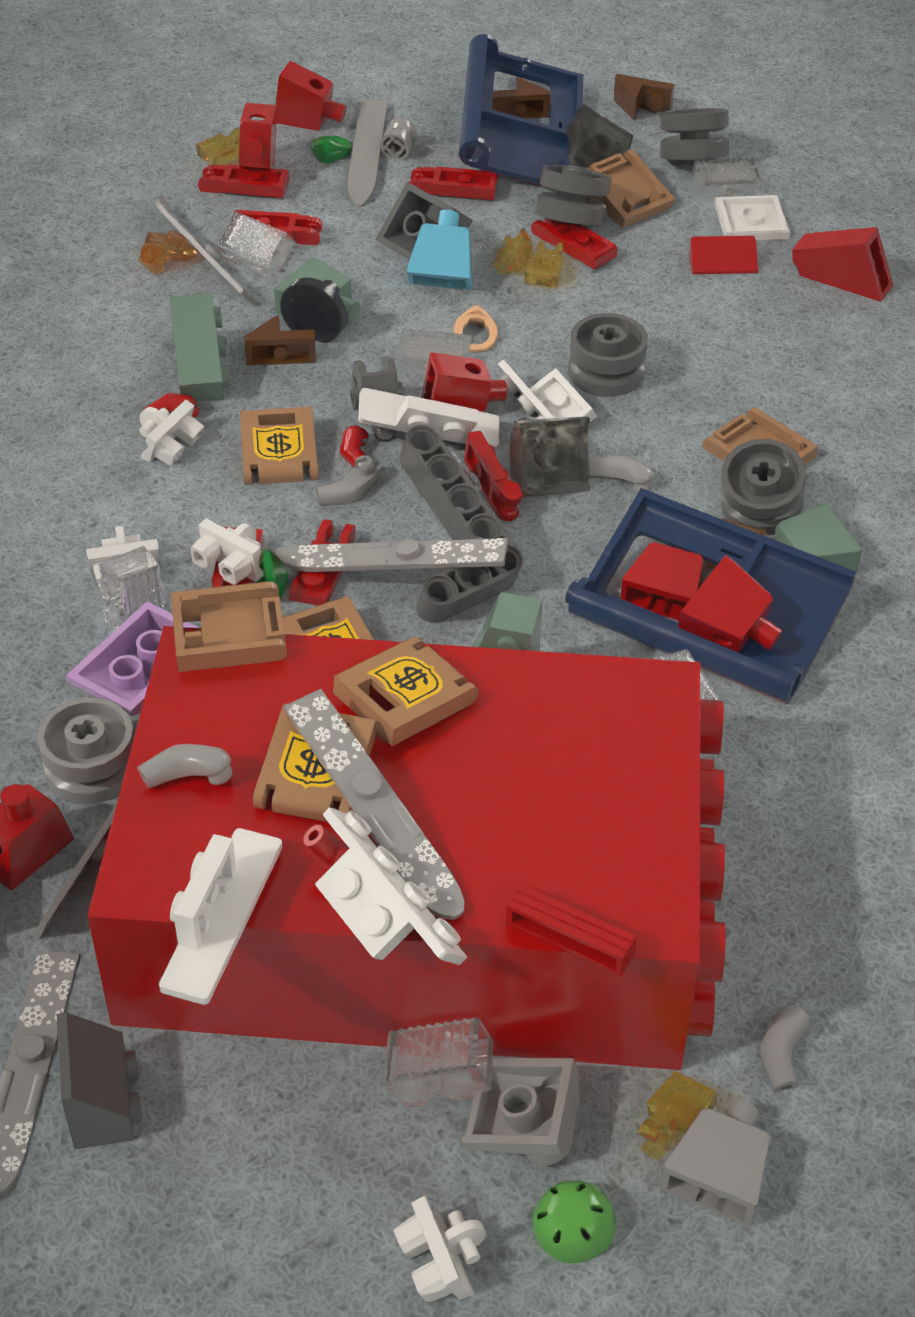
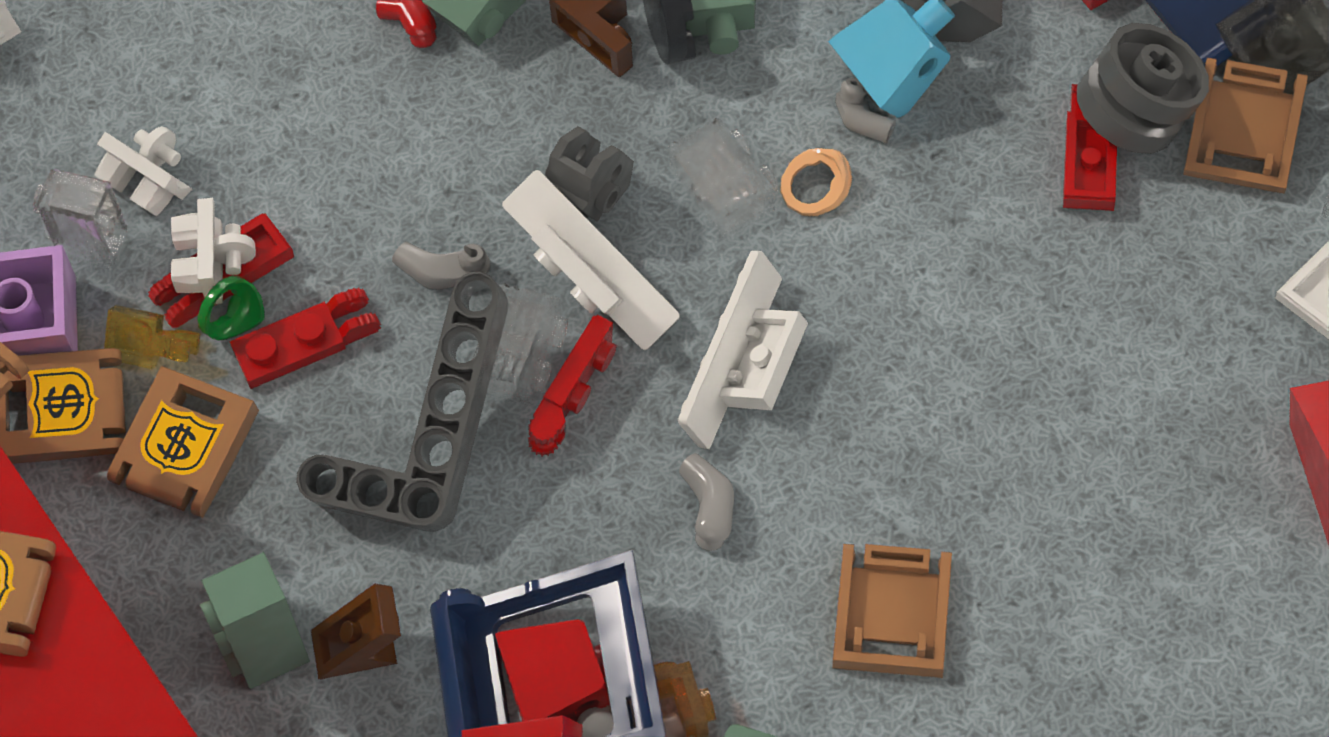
camera: 55 degrees right, 15 degrees up
white hips [139,400,205,466] -> none
medium nougat container [240,406,319,485] -> none
light grey piece [275,538,508,572] -> none
red arm [339,425,369,468] -> none
red torso [421,352,507,413] -> none
clear yellow plate [494,228,533,276] -> none
clear smoke slope [509,417,590,498] -> none
clear yellow plate [525,241,564,288] -> none
dark grey wheel [568,313,648,397] -> none
red slope [689,236,758,274] -> none
dark grey wheel [721,439,806,535] -> none
none -> reddish brown slope [311,583,401,680]
none -> light grey arm [835,78,896,144]

